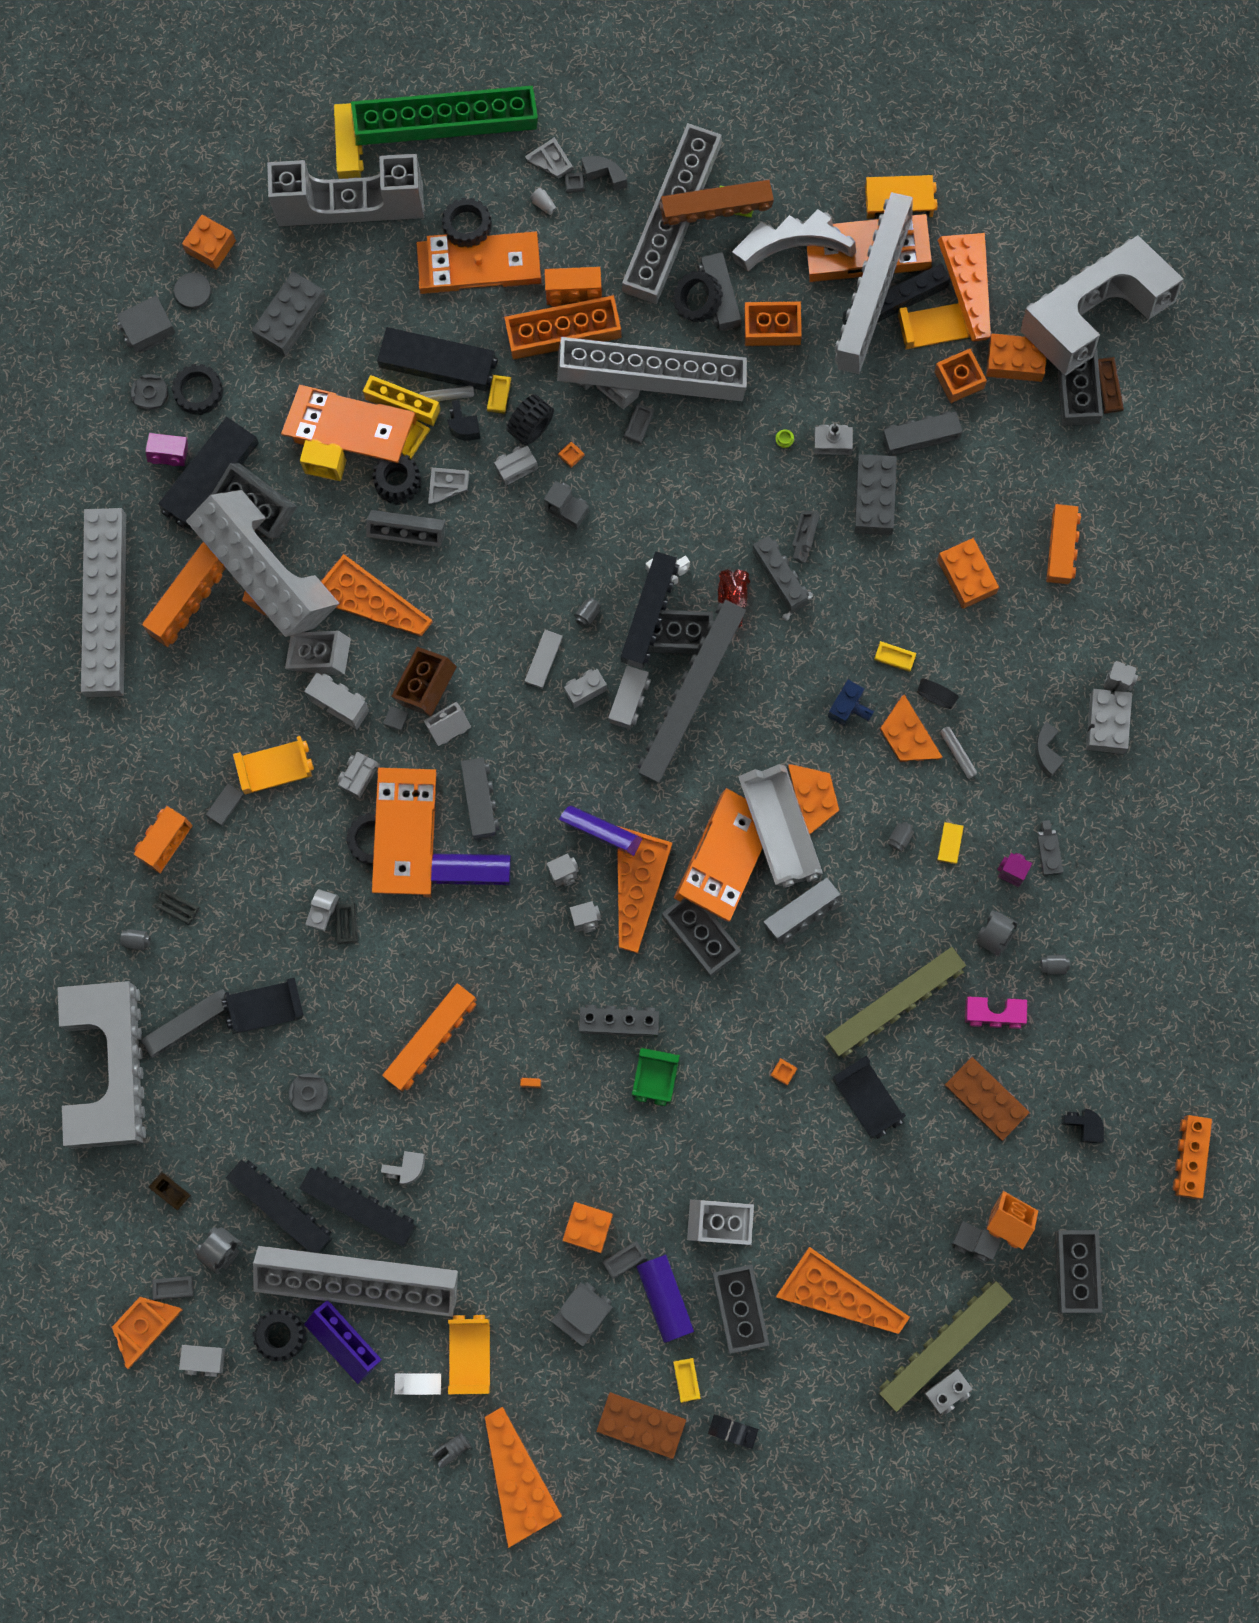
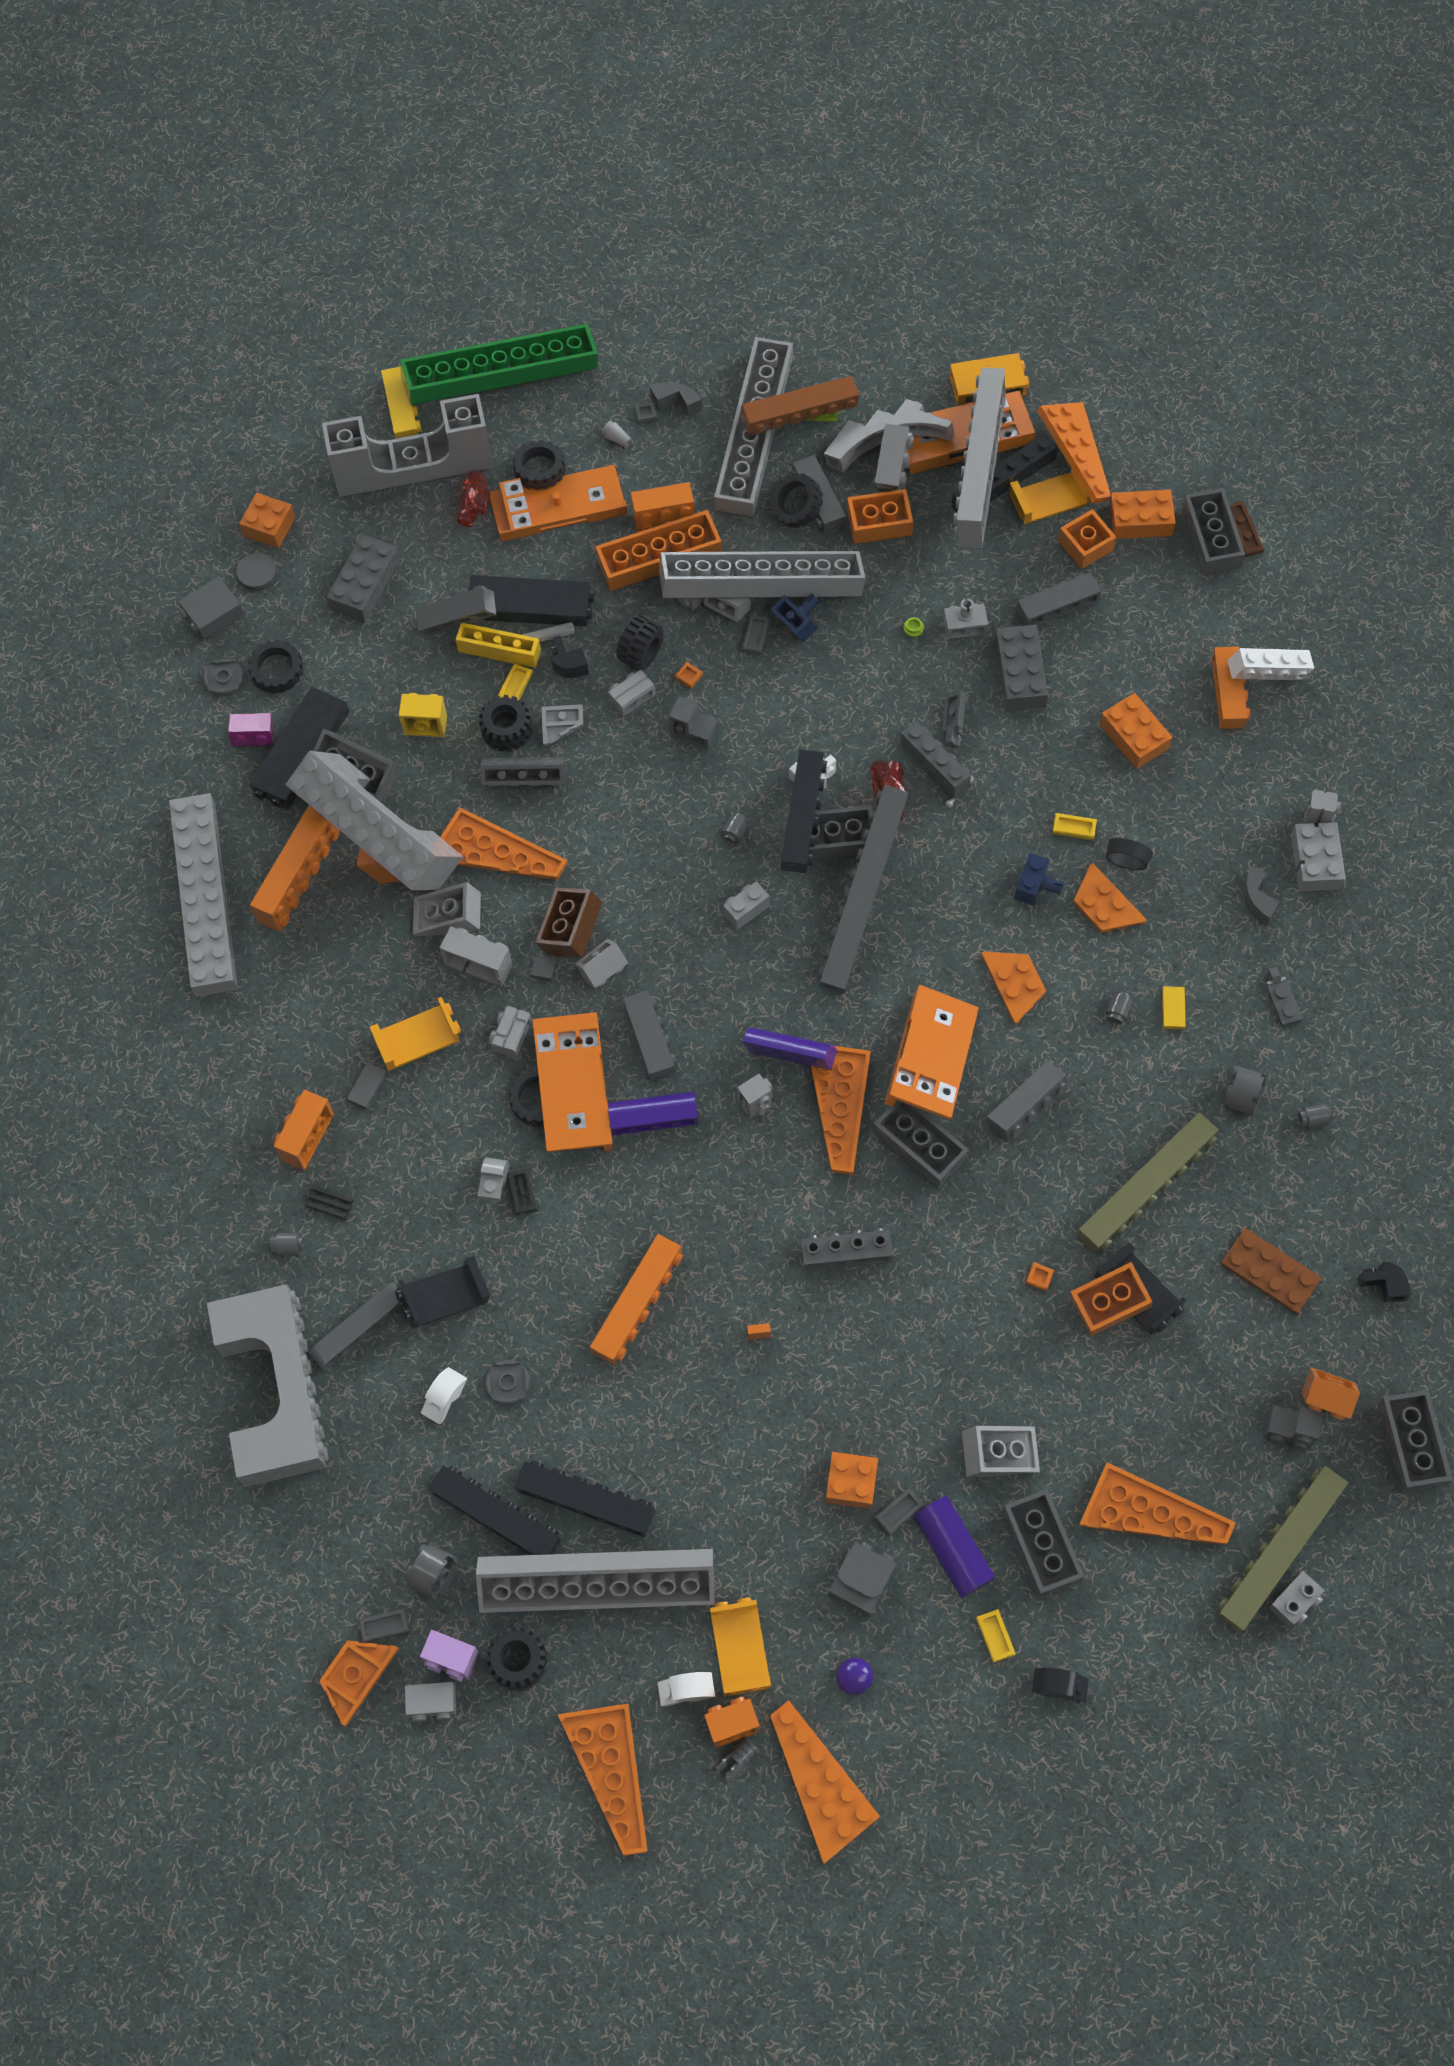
camera: 10 degrees left, 10 degrees down
dark brown slope [149,1172,191,1211] -> none
orange piece [281,385,417,463] -> none
dark purple brick [304,1300,382,1384] -> none
light grey brick [381,1151,426,1185] -> none
yellow tile [487,375,511,414] -> none
light grey wing [525,137,574,179] -> none
light grey tile [525,630,563,689] -> none
light grey brick [570,901,601,933] -> none
dark orange plate [596,1392,686,1459] -> none
light grey brick [608,665,651,730] -> none
green panel [632,1048,680,1106] -> none
light grey panel [738,764,823,888] -> none
light grey axle [940,726,977,779] -> none
dark pink arch [965,997,1027,1029] -> none
magenta brick [997,853,1032,887] -> none
light grey arch [1020,235,1183,376] -> none
none -> dark grey brick [415,586,496,636]
none -> lavender brick [420,1630,480,1682]
none -> white brick [421,1367,467,1424]
none -> clear red animal [457,471,491,527]
none -> orange wing [557,1704,648,1856]
none -> orange brick [704,1697,760,1748]
none -> dark blue brick [770,593,820,642]
none -> dark purple hair [836,1658,874,1695]
none -> light grey piece [875,423,914,491]
none -> orange brick [1070,1262,1153,1337]
none -> white brick [1227,648,1314,680]

